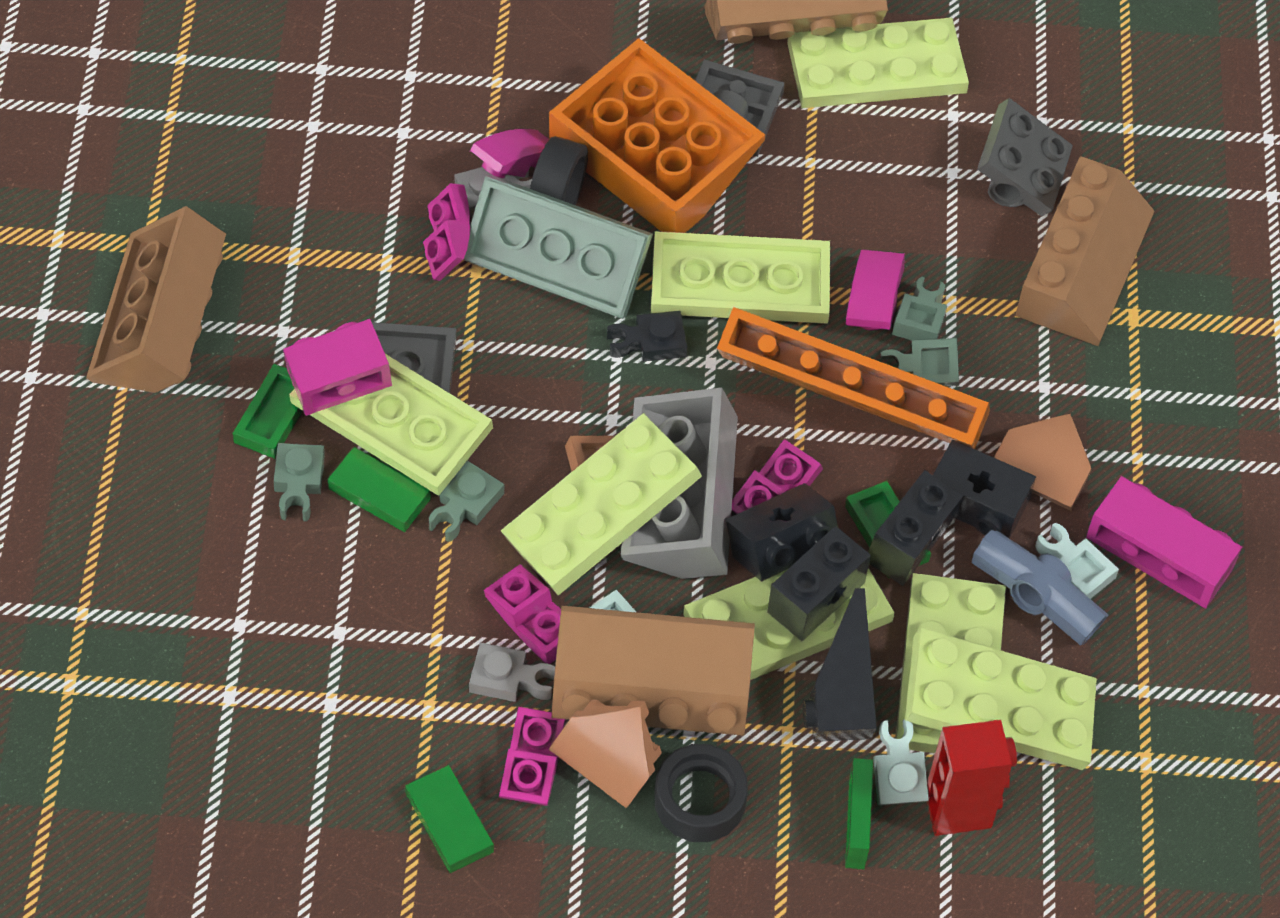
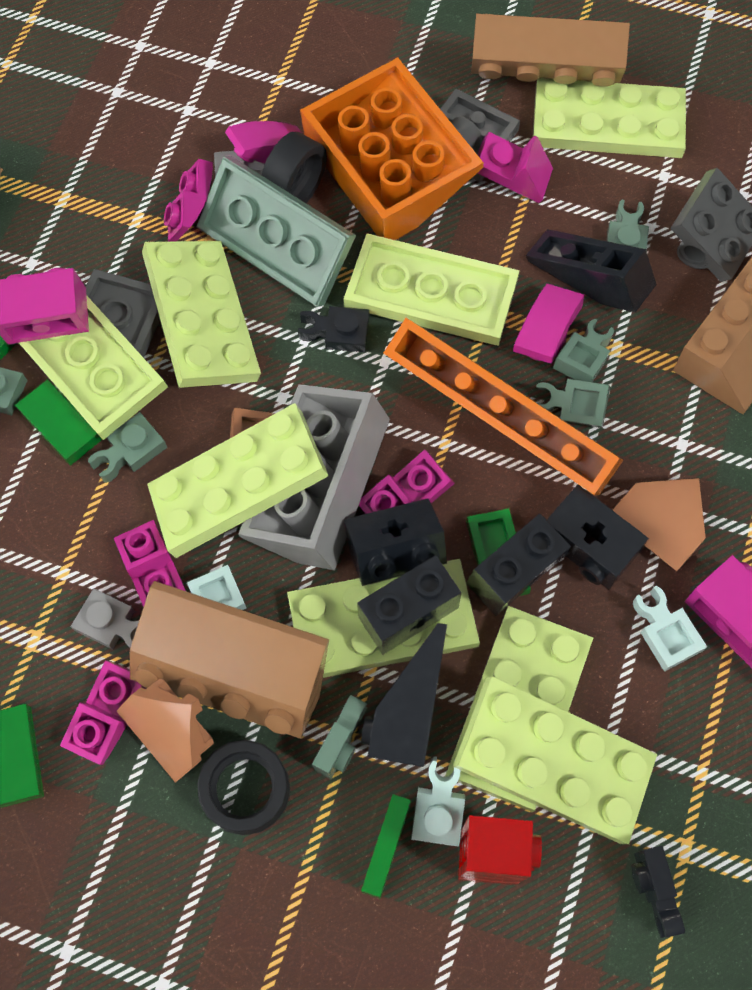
camera: 20 degrees right, 10 degrees up
sand blue piece [971,530,1108,646] -> none
none -> yellowish green plate [142,241,261,388]
none -> sand green plate [312,695,367,780]
none -> dark pink slope [477,132,553,203]
none -> black slope [526,229,657,313]
none -> sand green plate [606,199,649,252]
none -> black plate [631,845,685,938]

